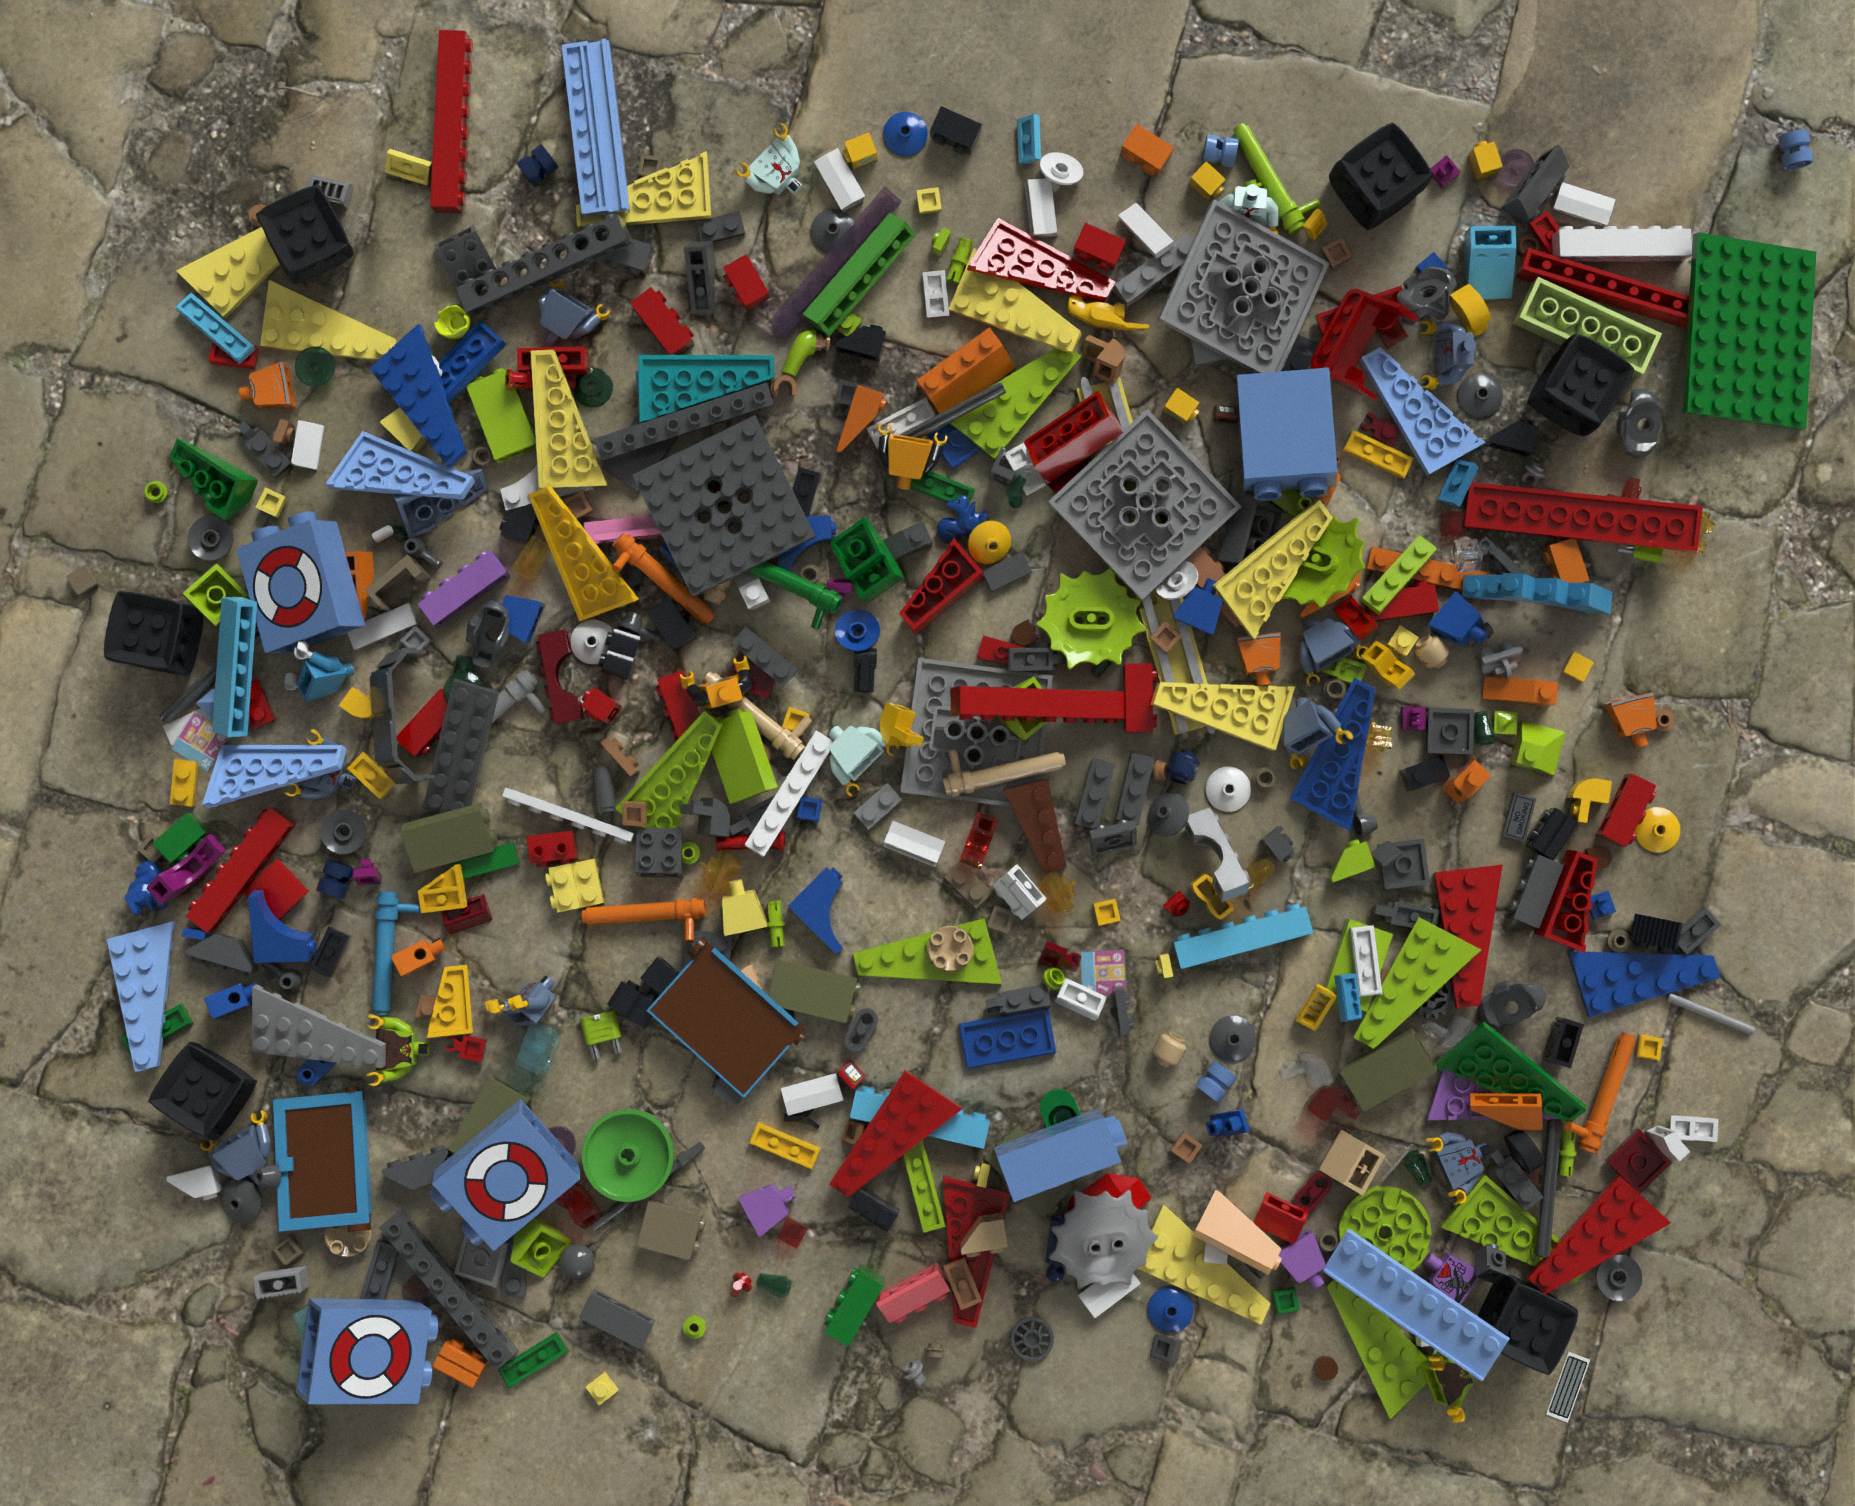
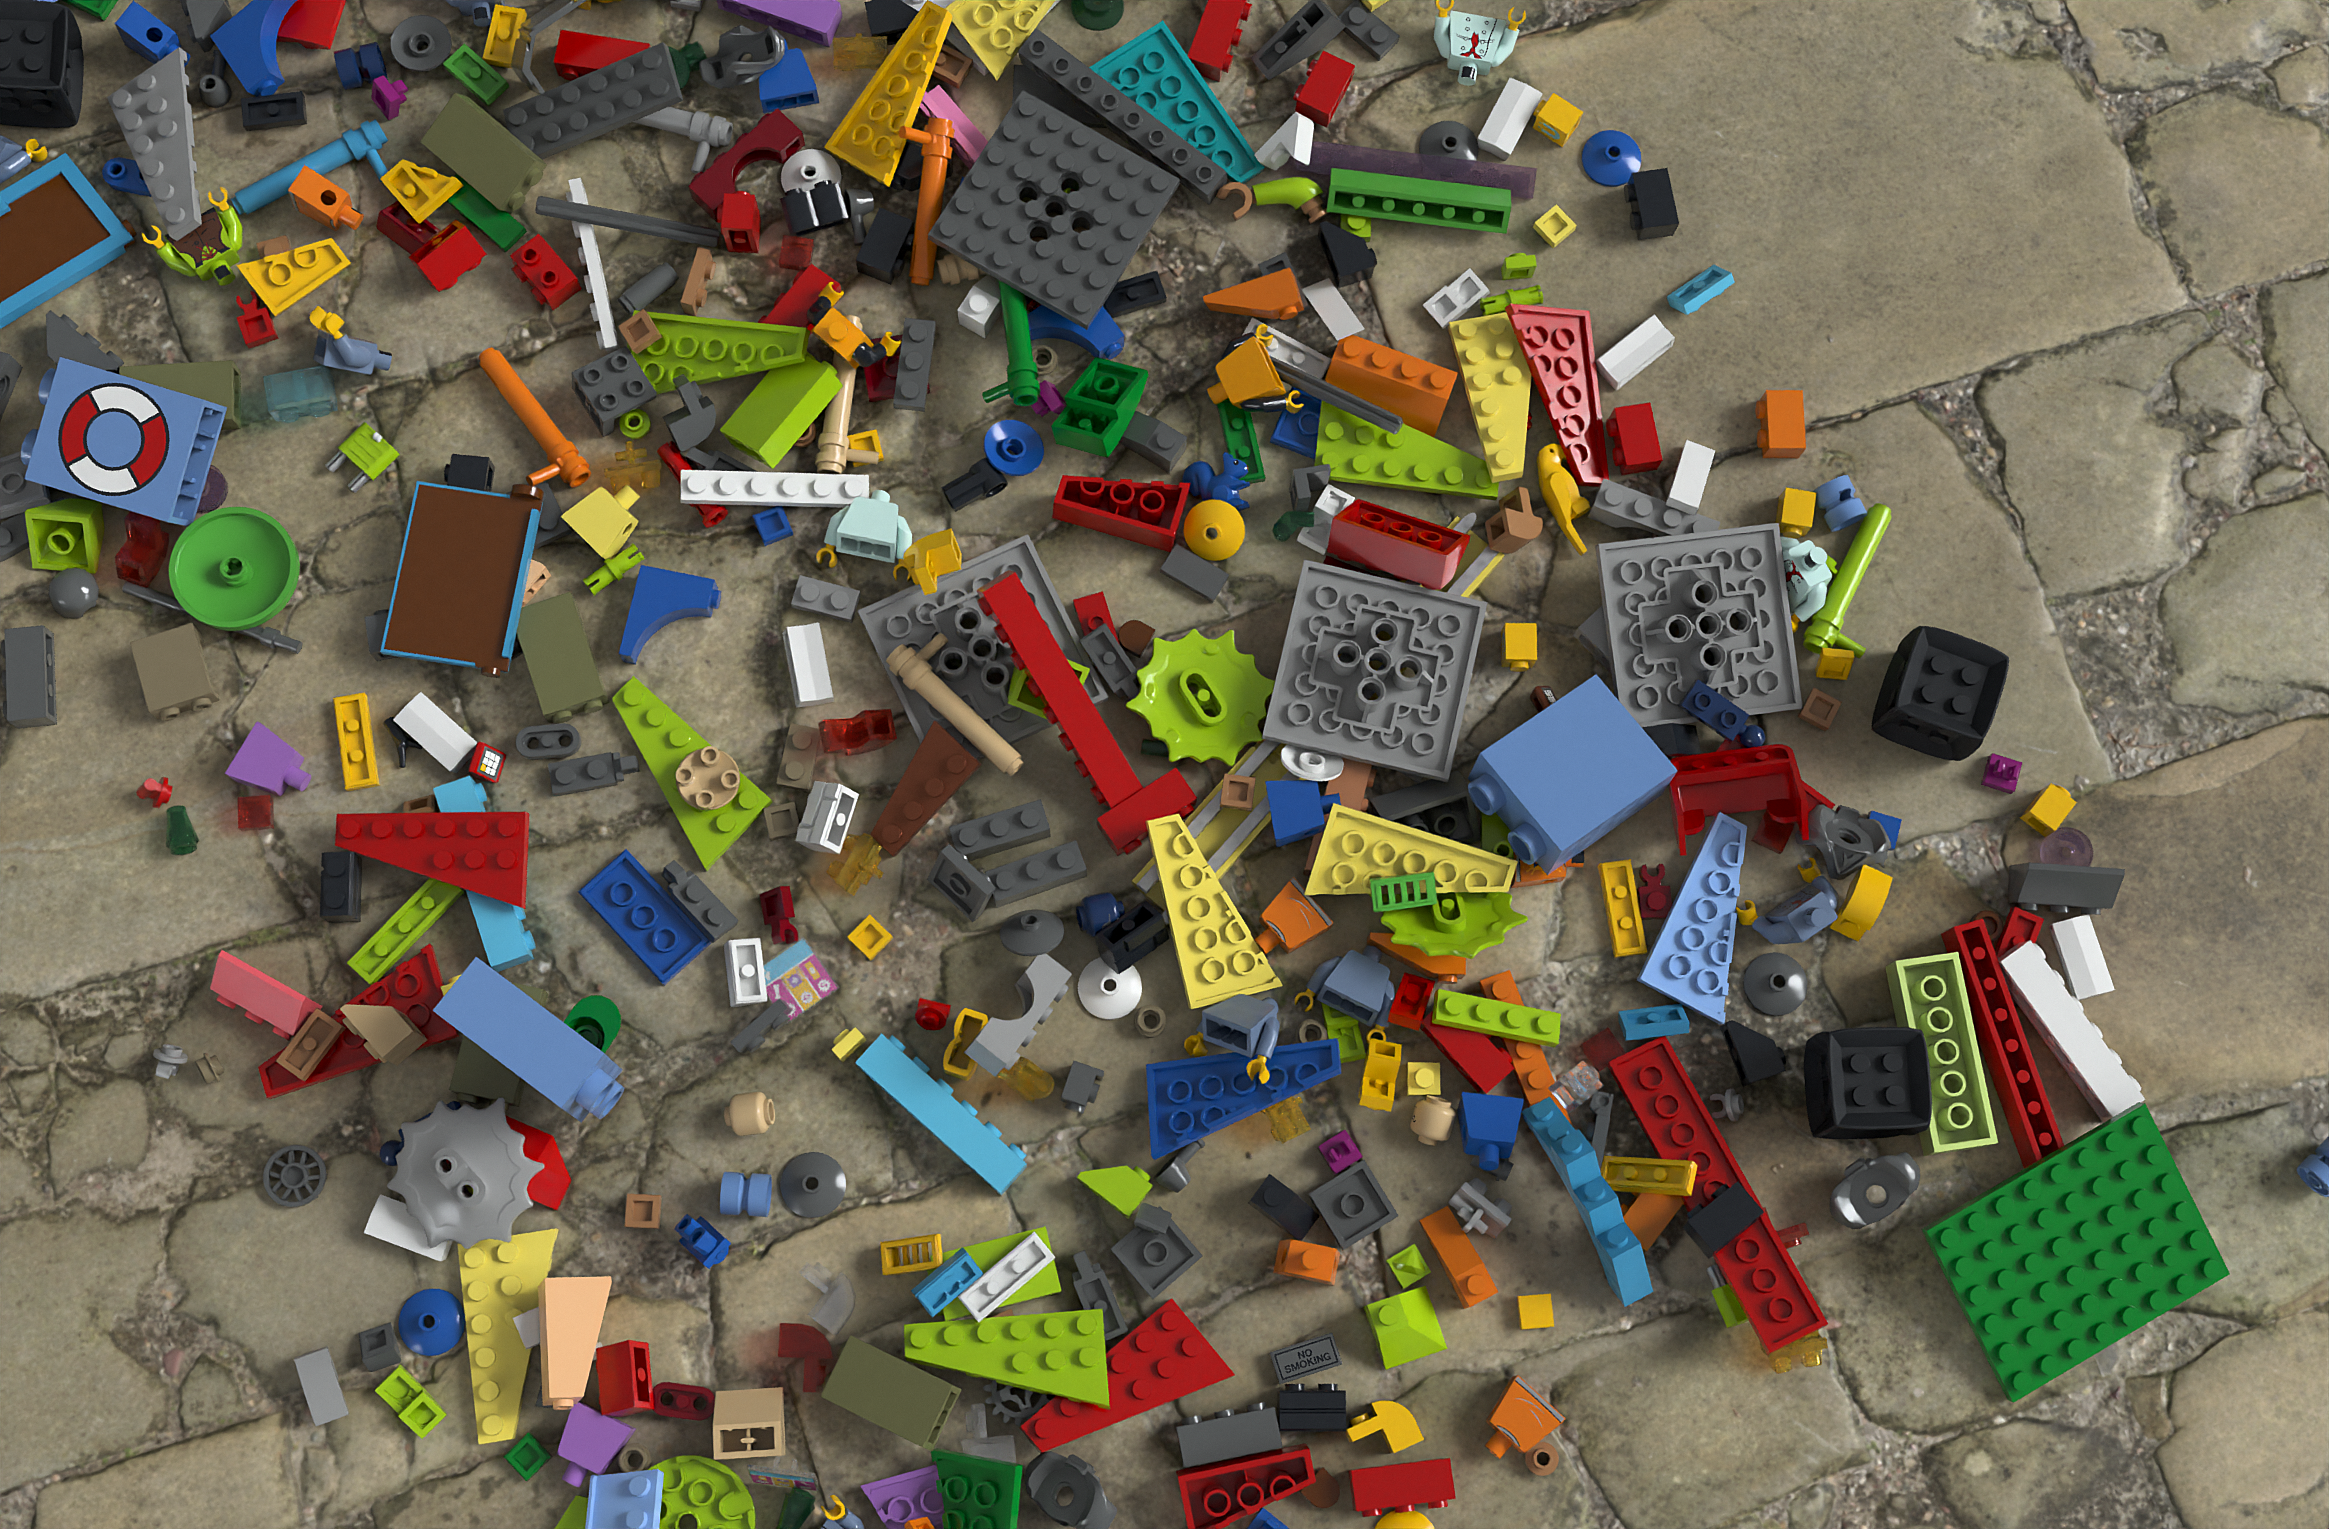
camera: 45 degrees right, 10 degrees down
light yellow plate [546,859,604,913] -> none
black brick [607,979,658,1029] -> none
lime plate [683,1315,706,1339] -> none
green brick [823,1264,885,1347] -> none
white dish [1039,152,1083,185] -> none
lime plate [1043,968,1065,990] -> none
medium nougat plate [1151,760,1168,783] -> none
medium azure slope [1464,226,1516,300] -> none
clear green cone [1474,711,1496,746] -> none
none -> light grey slope [294,1346,349,1426]
none -> lime slope [374,1364,447,1439]
none -> red brick [408,220,487,292]
none -> bright green plate [443,43,509,106]
none -> dark grey axle [535,196,719,247]
none -> dark grey hinge [548,752,640,796]
none -> clear red plate [779,235,815,271]
none -> black brick [1094,900,1169,974]
none -> white slope [1254,112,1314,171]
none -> white sticker [1302,278,1365,341]
none -> bright green slope [1369,871,1437,912]
none -> yellow tile [1600,1156,1697,1196]
none -> dark blue plate [1678,679,1765,748]
none -> black brick [1683,1181,1764,1259]

